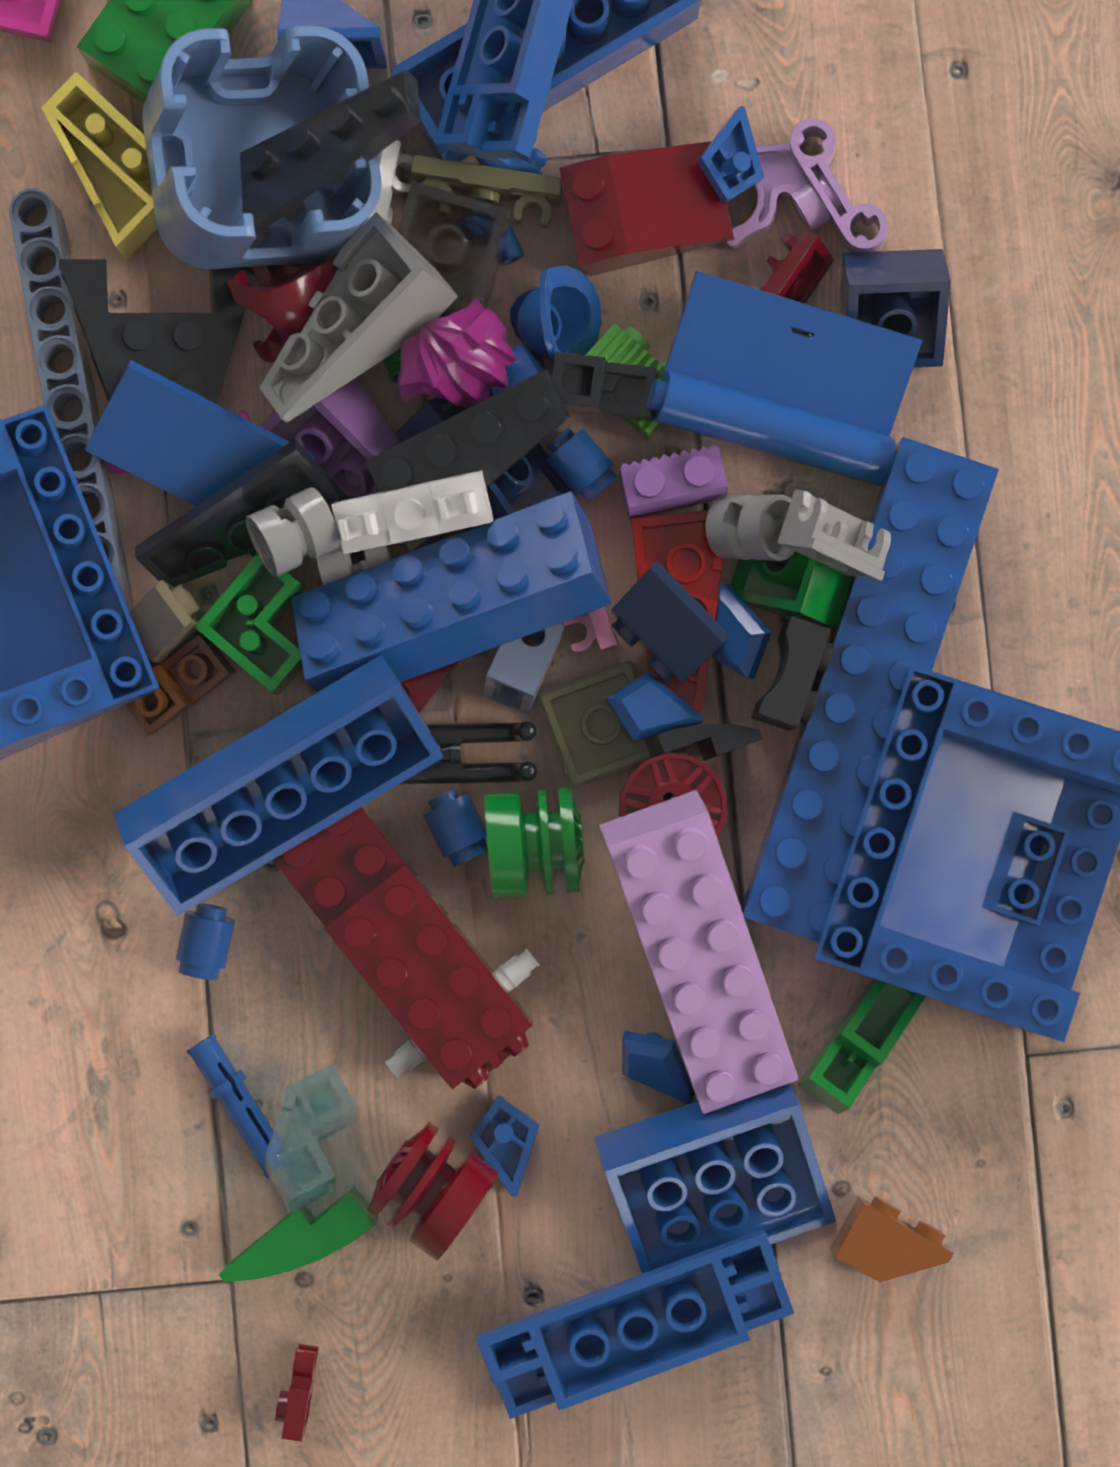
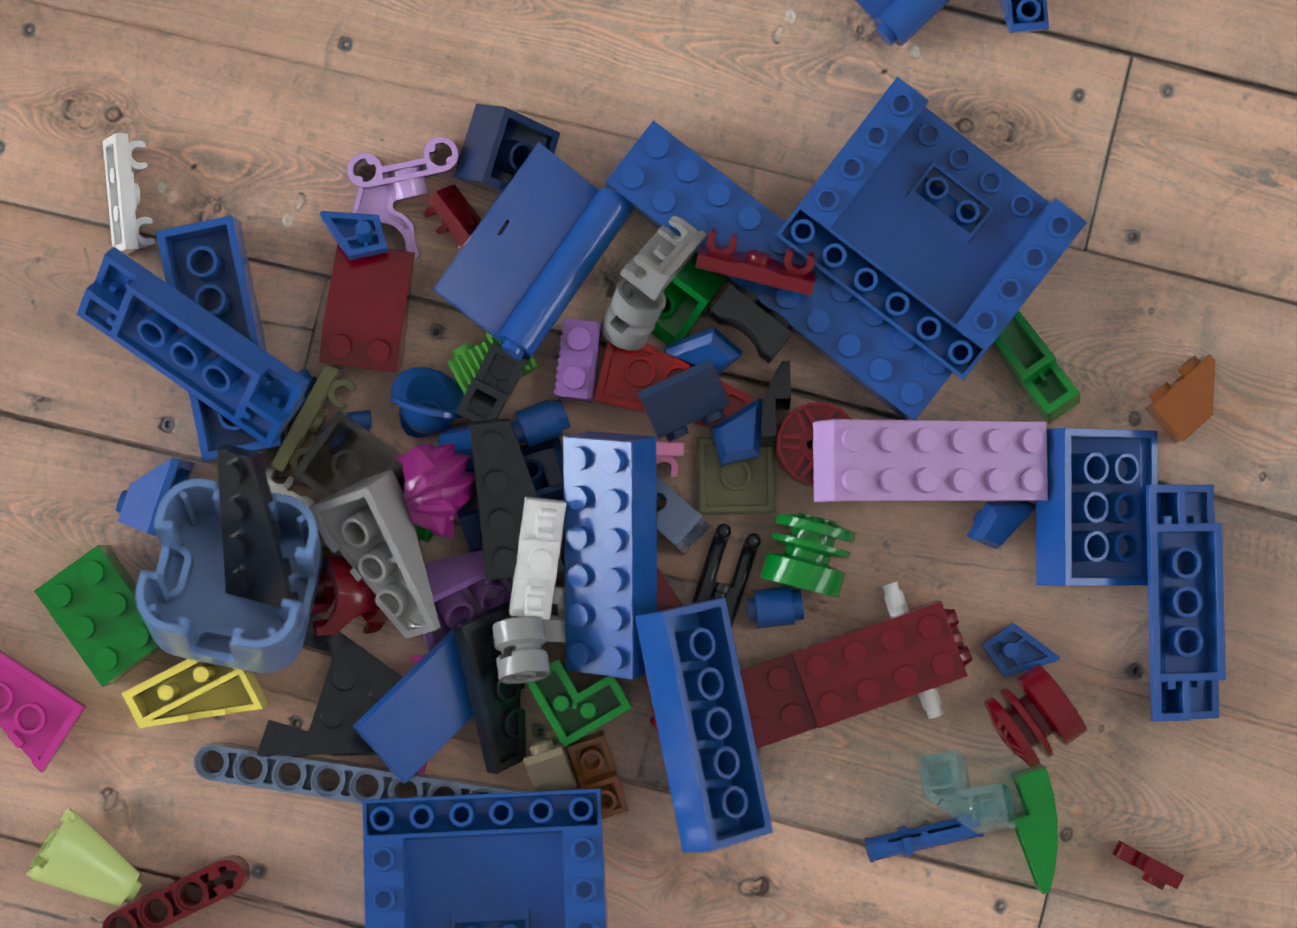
camera: 70 degrees left, 0 degrees up
blue brick [176,903,235,980] -> none
none -> dark red plate [695,228,816,296]

